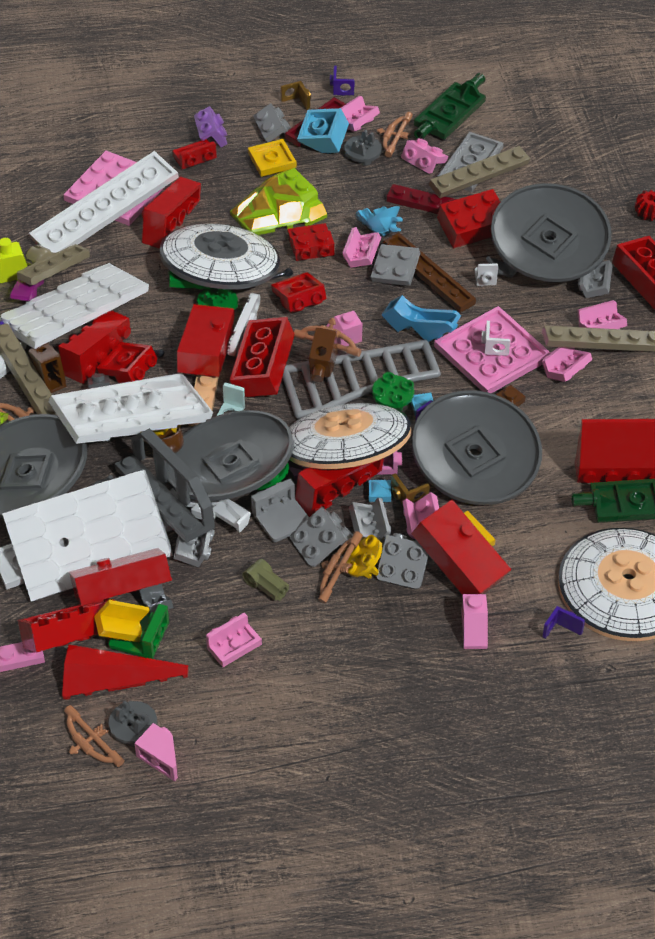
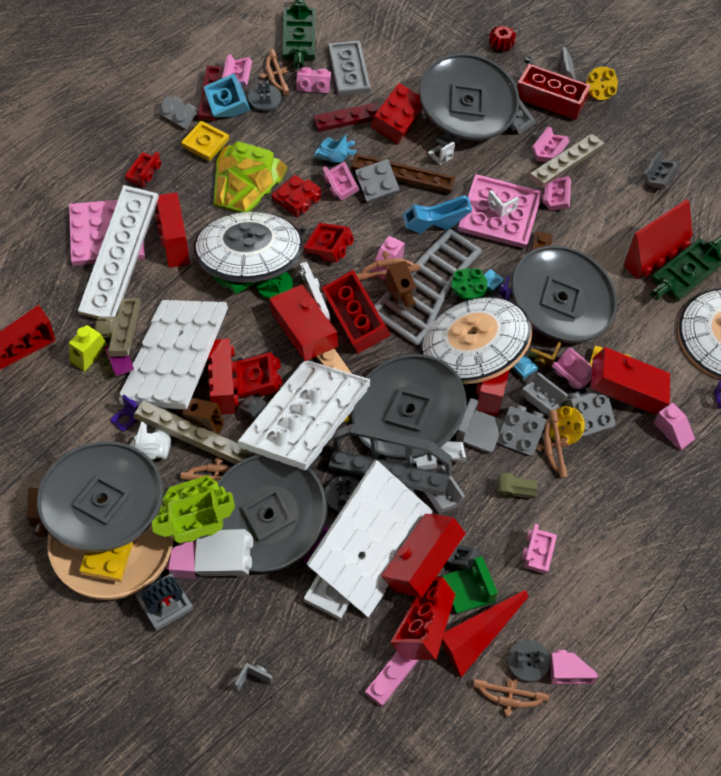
camera: 40 degrees left, 10 degrees up
yellow panel [94,600,150,643] -> none
reddish brown hair [158,427,184,454] -> none
medium lavender bracket [194,106,227,147] -> none
light aqua bracket [217,383,245,416] -> none
pearl gold bracket [281,81,311,110] -> none
dark purple bracket [330,66,355,95] -> none
dark tan plate [429,146,530,198] -> none

